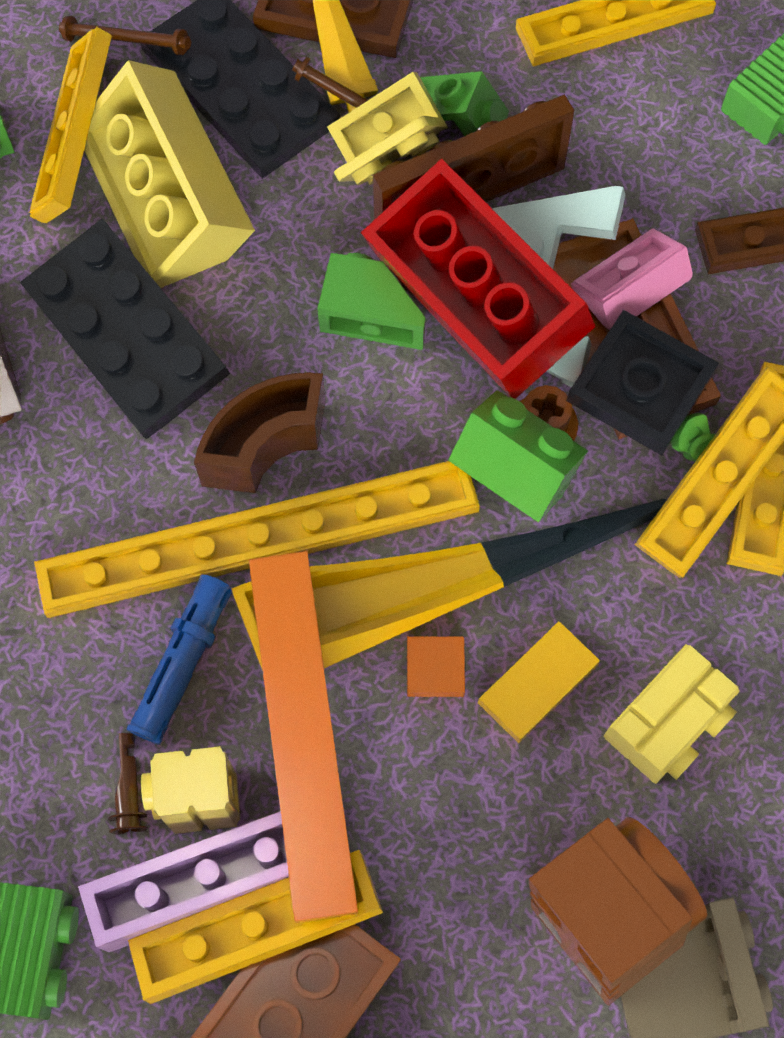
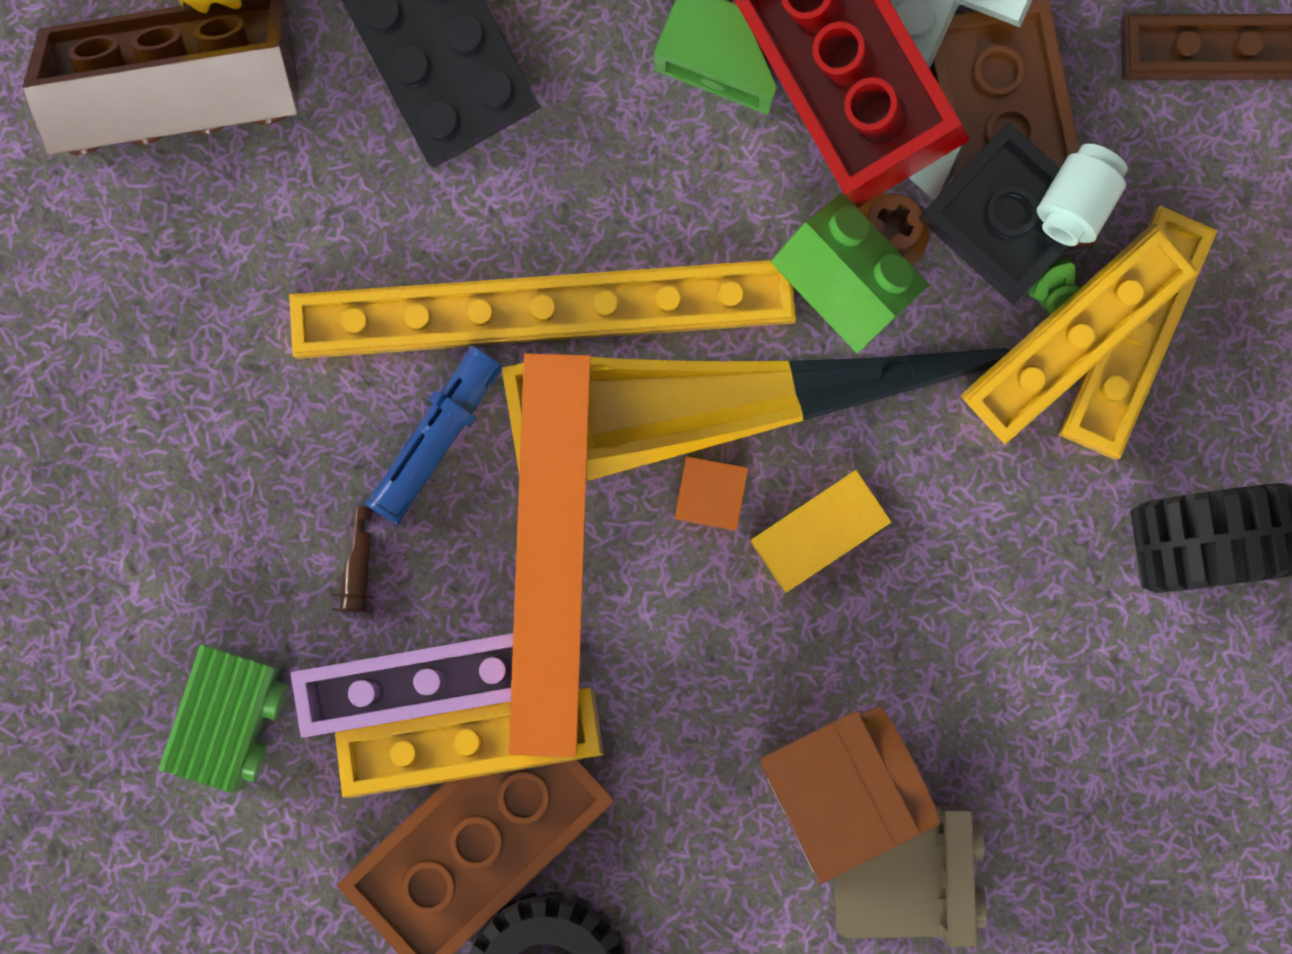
camera: 10 degrees right, 15 degrees up
light yellow brick [141,746,240,834] -> none
reddish brown brick [194,372,326,493] -> none
bright pink slope [571,228,693,330] -> none
light yellow brick [603,644,740,784] -> none
none -> light aqua brick [1037,144,1128,246]

